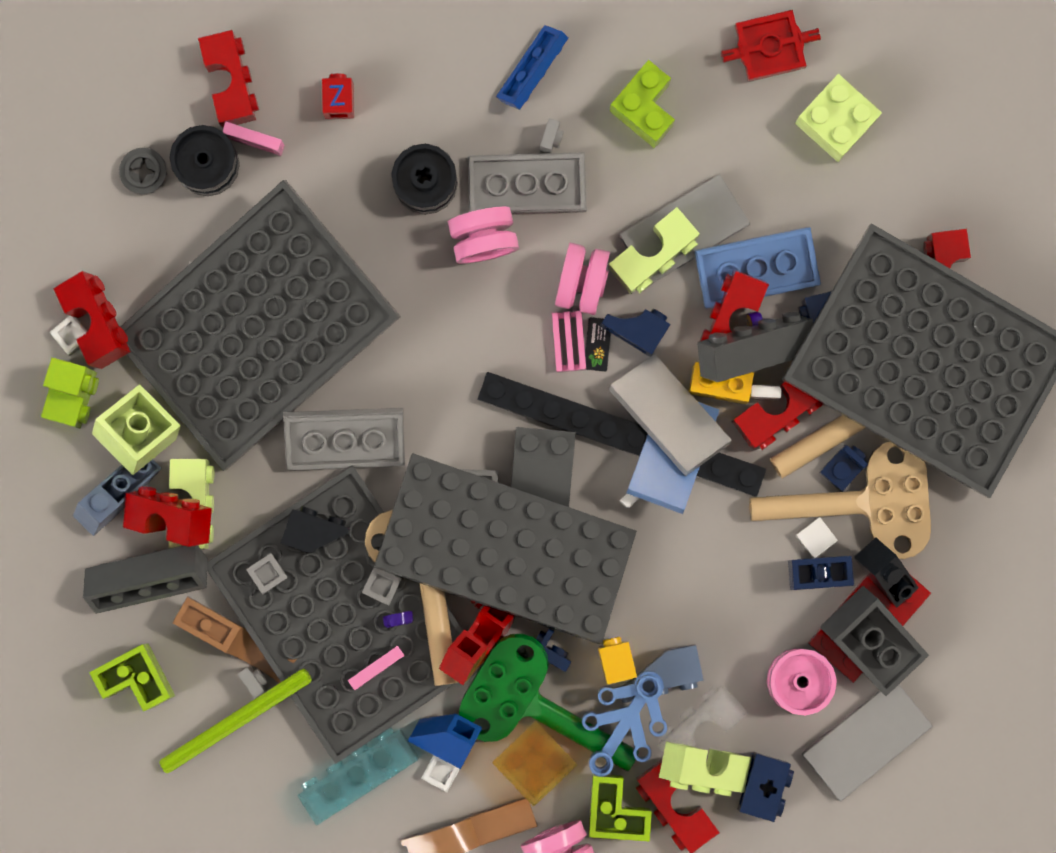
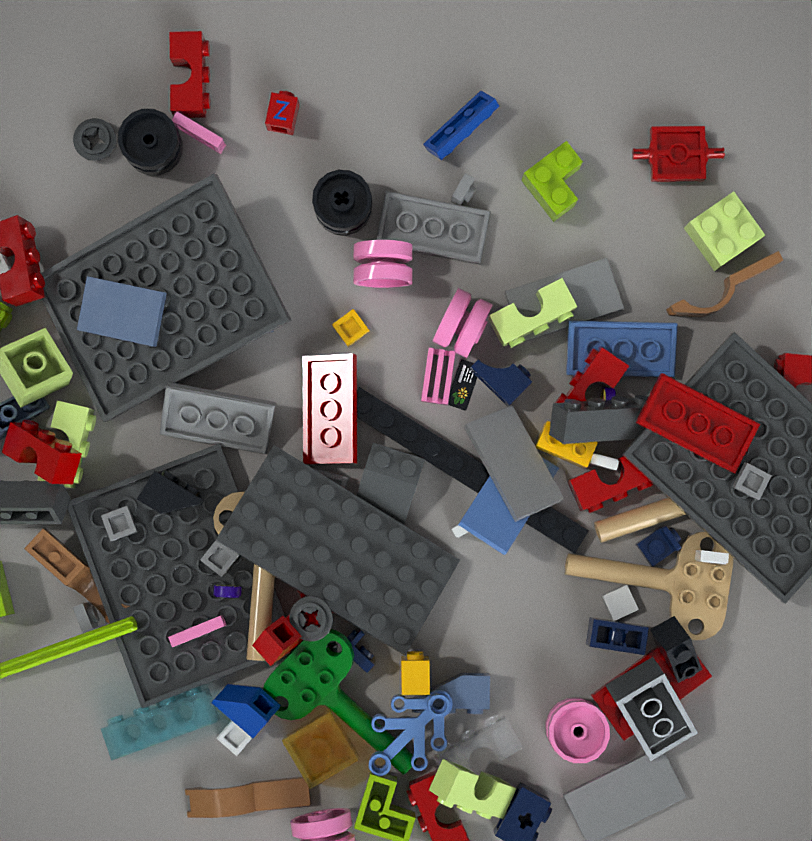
camera: 10 degrees right, 0 degrees up
none -> sand blue tile [77,276,167,347]
none -> dark grey gear [289,596,334,642]
none -> plate [303,354,357,465]
none -> yellow tile [332,309,370,347]
none -> red tile [635,373,760,474]
none -> medium nougat piece [666,251,783,317]
none -> white tile [695,550,729,564]
none -> light grey plate [732,462,772,500]

